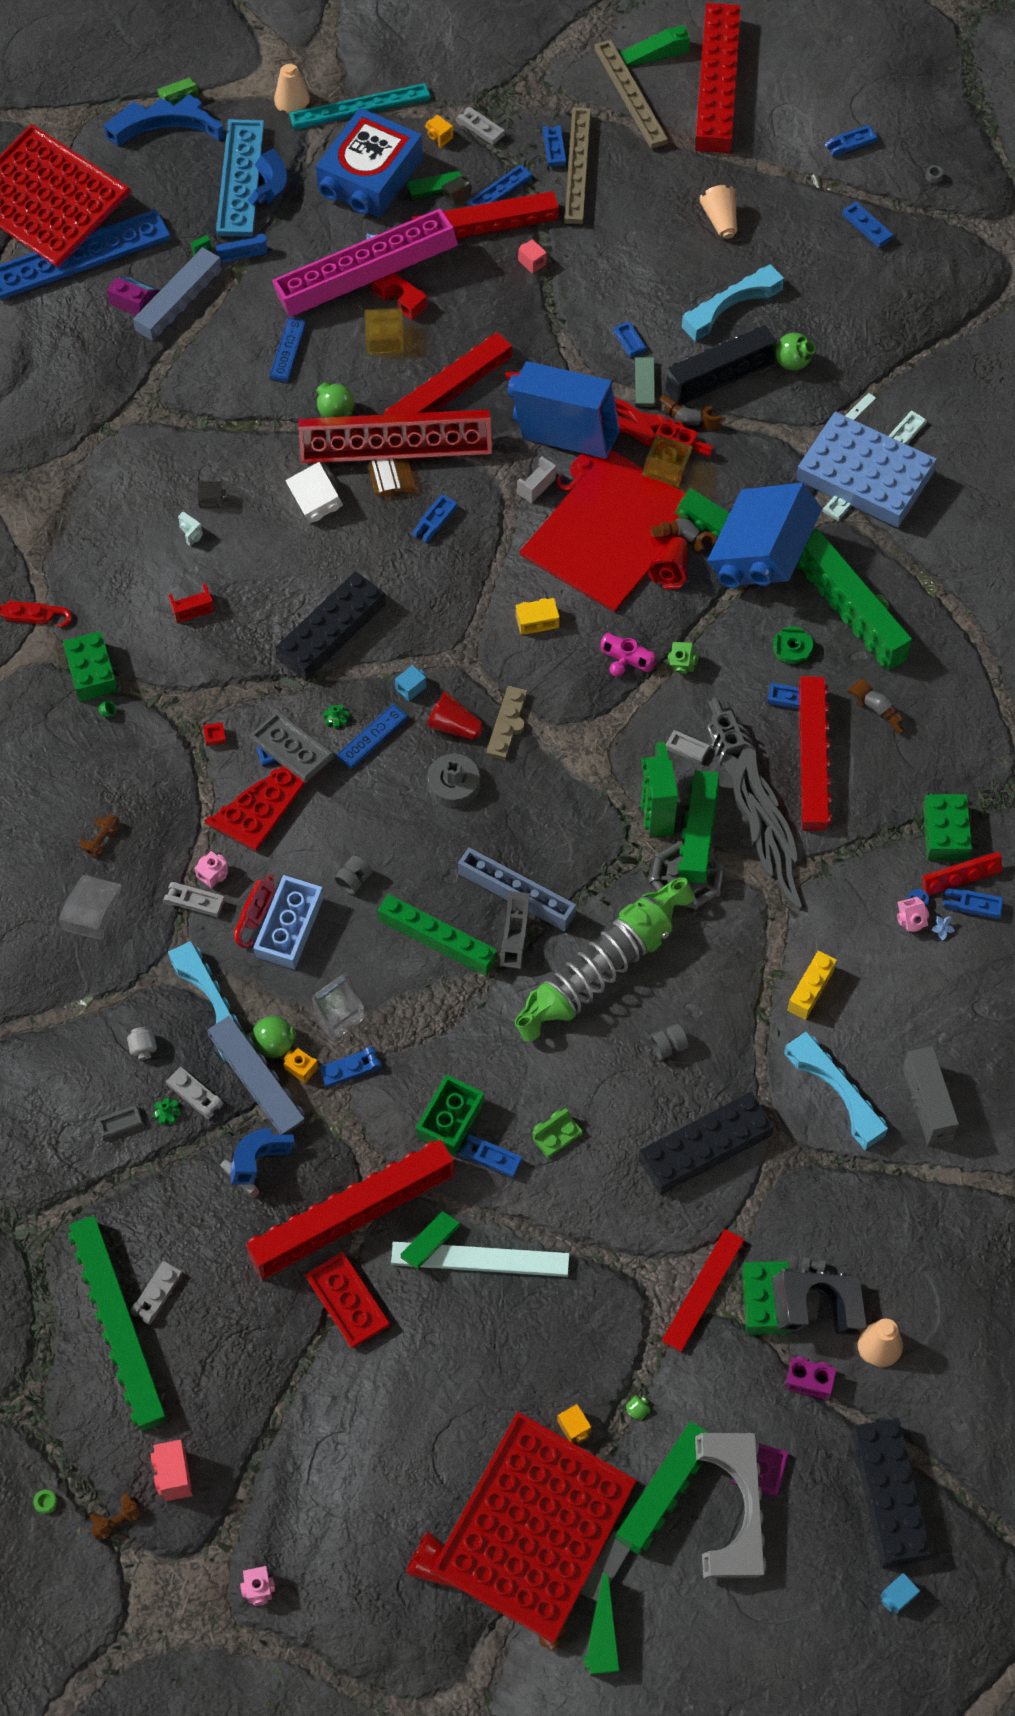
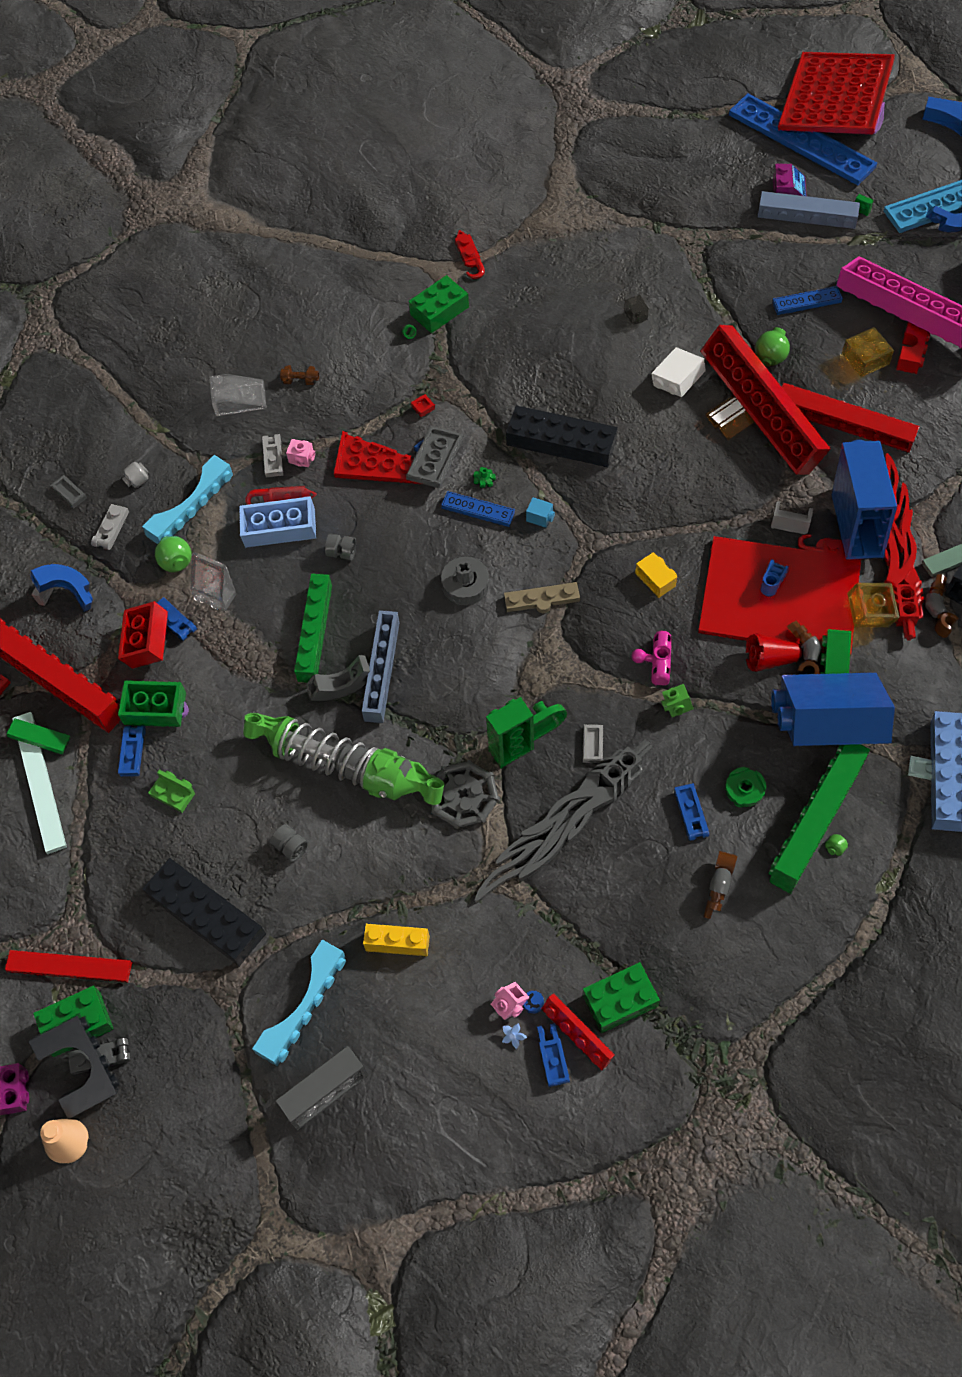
camera: 70 degrees right, 0 degrees up
green plant [153,1098,181,1125] -> none
red panel [168,583,214,623] -> none
light aqua bracket [178,512,203,546] -> none
sand blue brick [208,1016,305,1135] -> none
blue plate [216,234,268,263] -> none
light orange brick [284,1048,318,1084] -> none
blue hinge [412,494,458,543] -> none
red cone [425,691,484,740] -> none
green brick [678,771,719,884] -> none
red brick [799,676,832,831] -> none
none -> red brick [118,601,168,669]
none -> blue piece [760,559,789,596]

